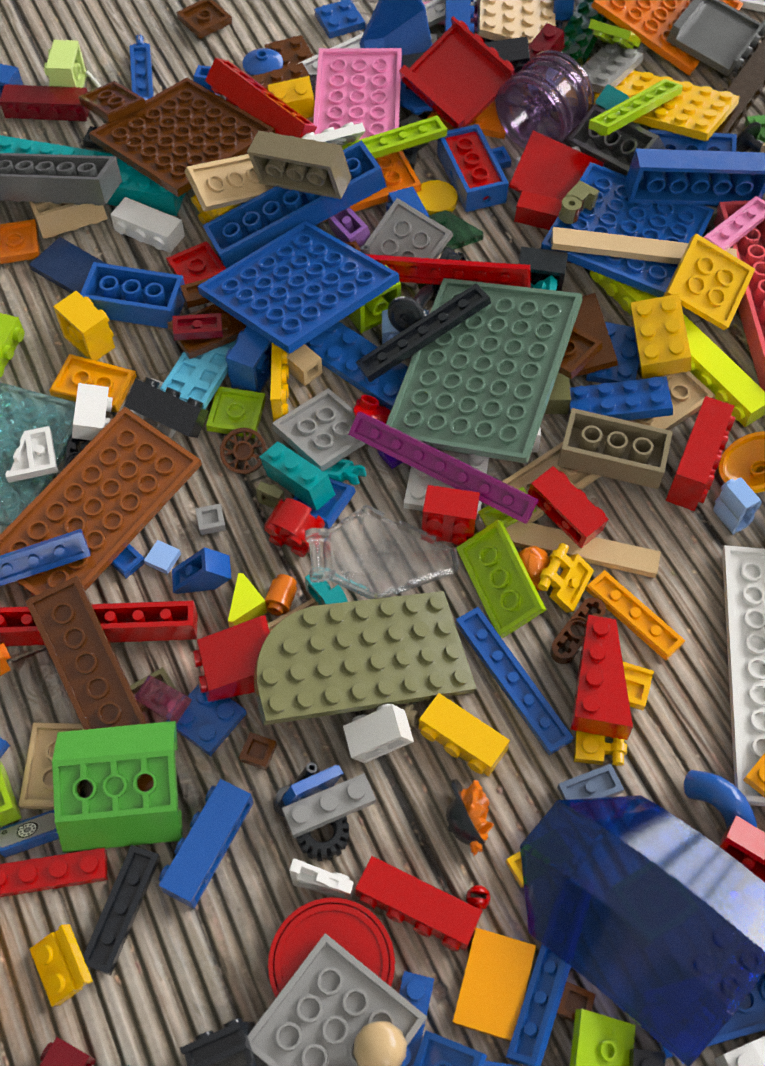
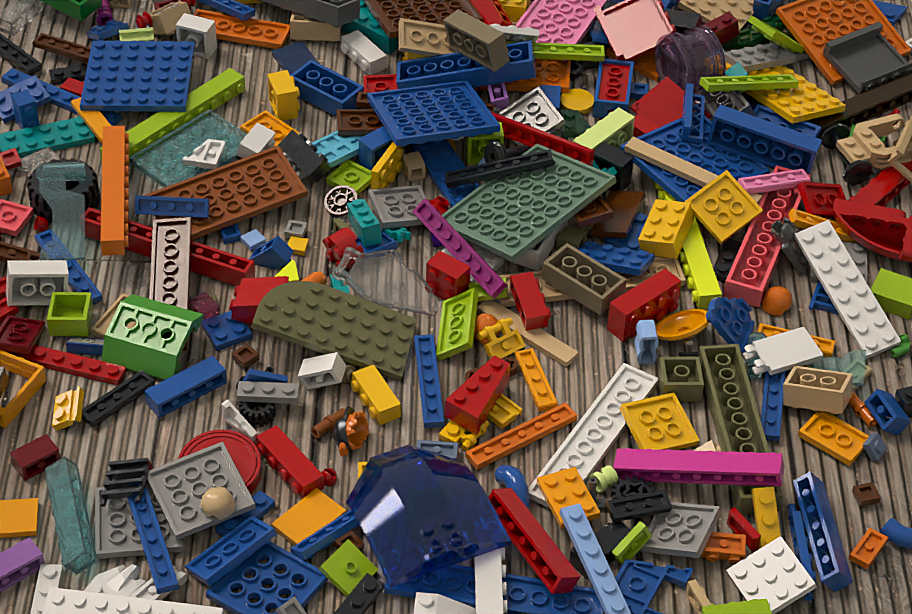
camera: 25 degrees right, 15 degrees down
dark red plate [172,313,223,341] -> none
olive leg [559,180,599,224] -> none
none -> yellow tile [288,236,309,256]
none -> dark orange pin [311,408,345,439]
none -> orange plate [465,402,577,470]
none -> yellowish green brick [573,107,635,150]
none -> blue fence [681,83,705,143]
none -> black plate [713,238,742,283]

